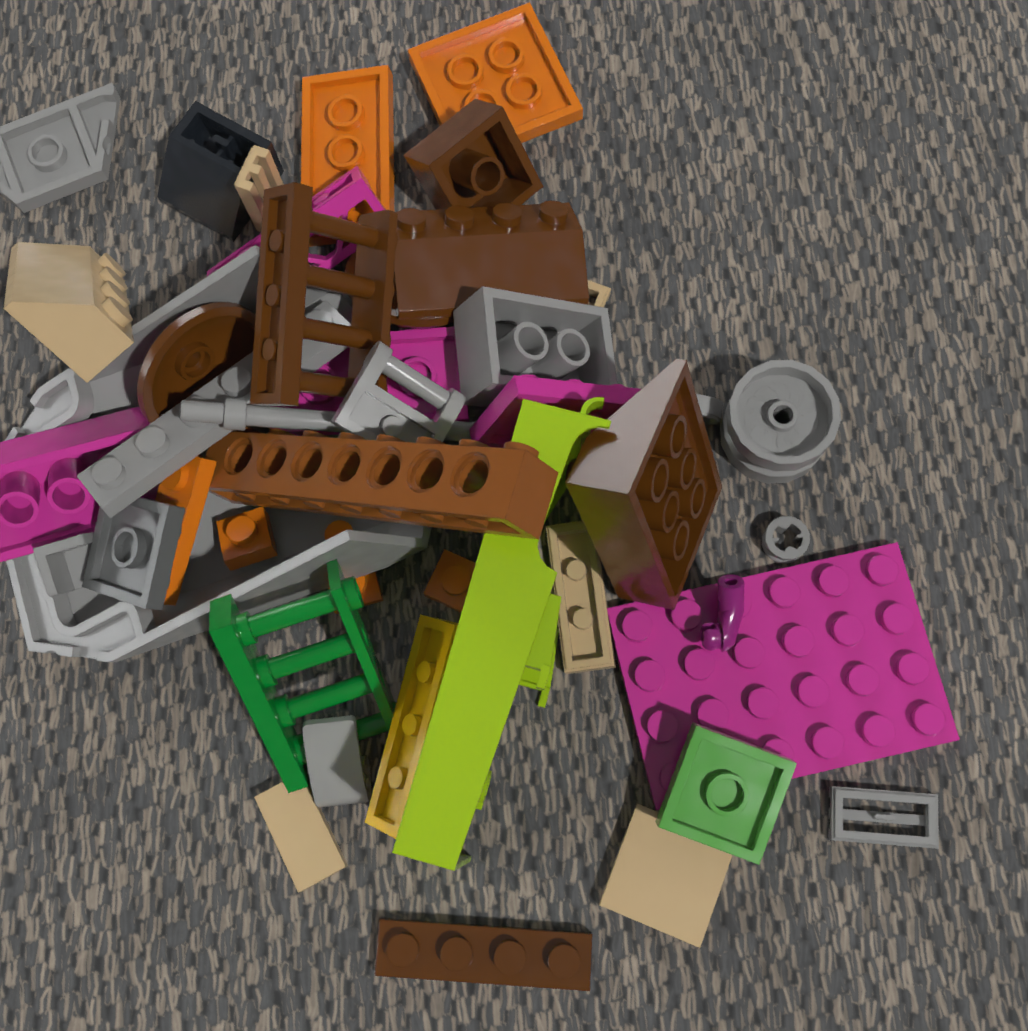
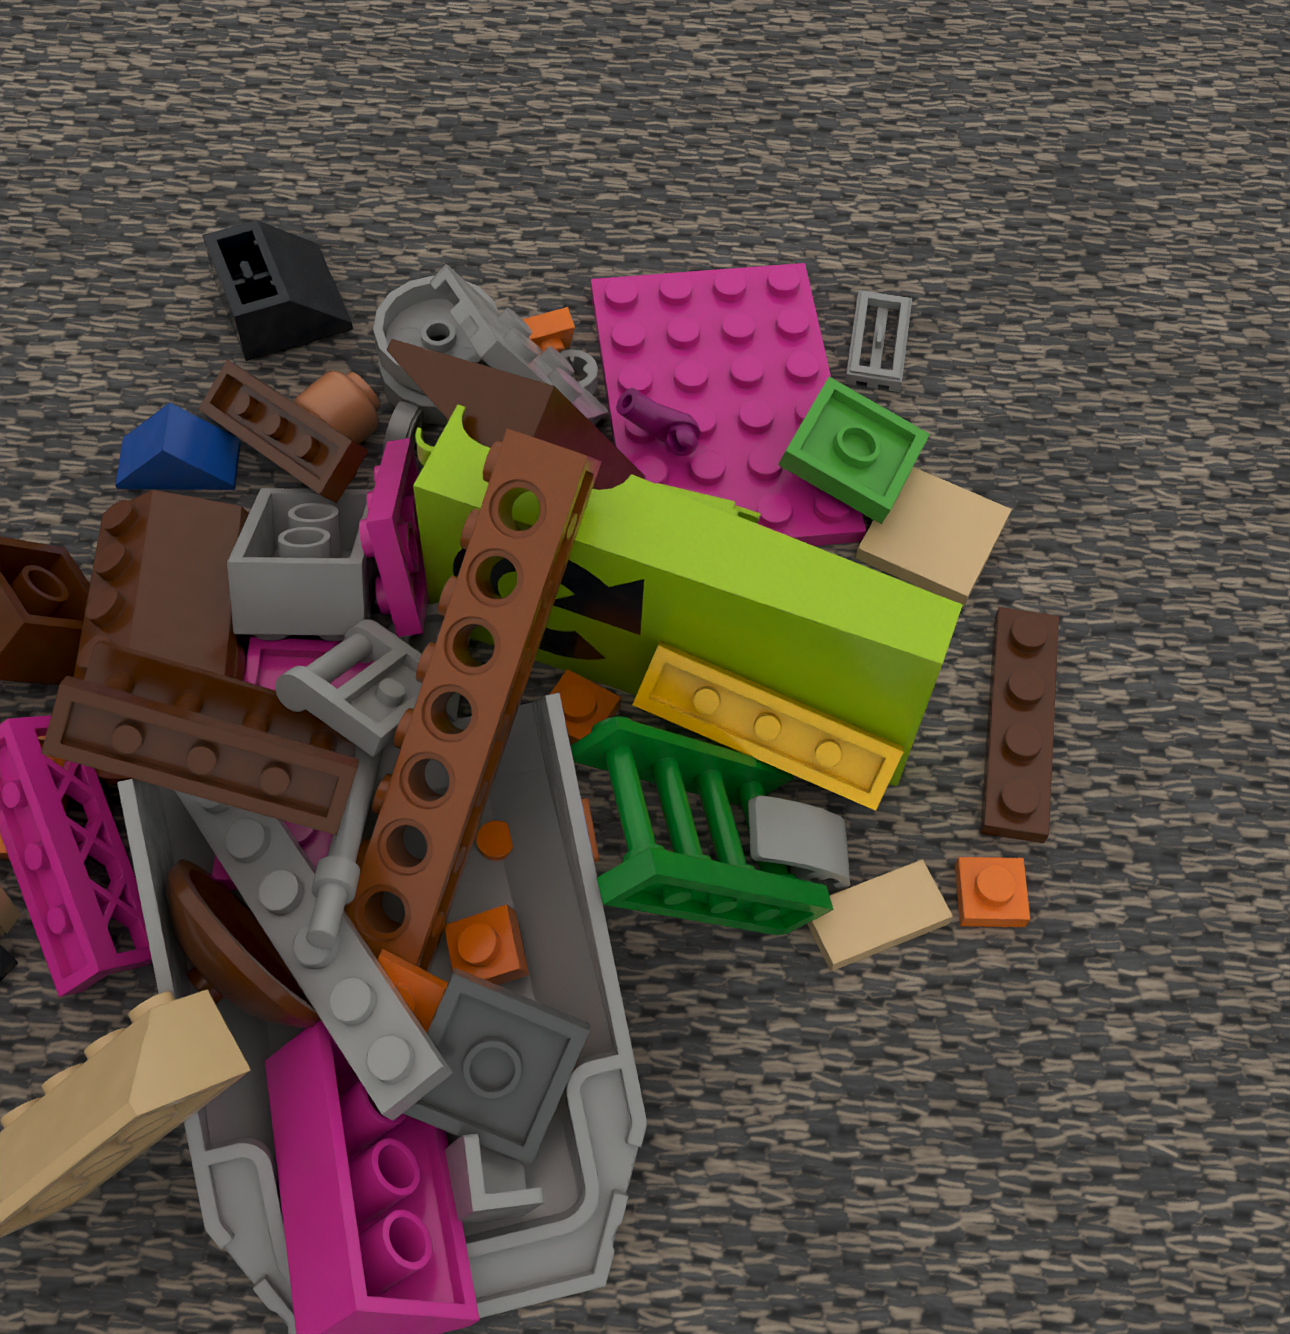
camera: 95 degrees left, 15 degrees down
none -> blue slope [115,402,241,490]
none -> reddish brown plate [198,360,368,504]
none -> black slope [202,220,353,361]
none -> nougat head [294,370,381,444]
none -> light grey wing [430,264,609,426]
none -> orange plate [522,307,575,352]
none -> orange plate [955,857,1030,927]

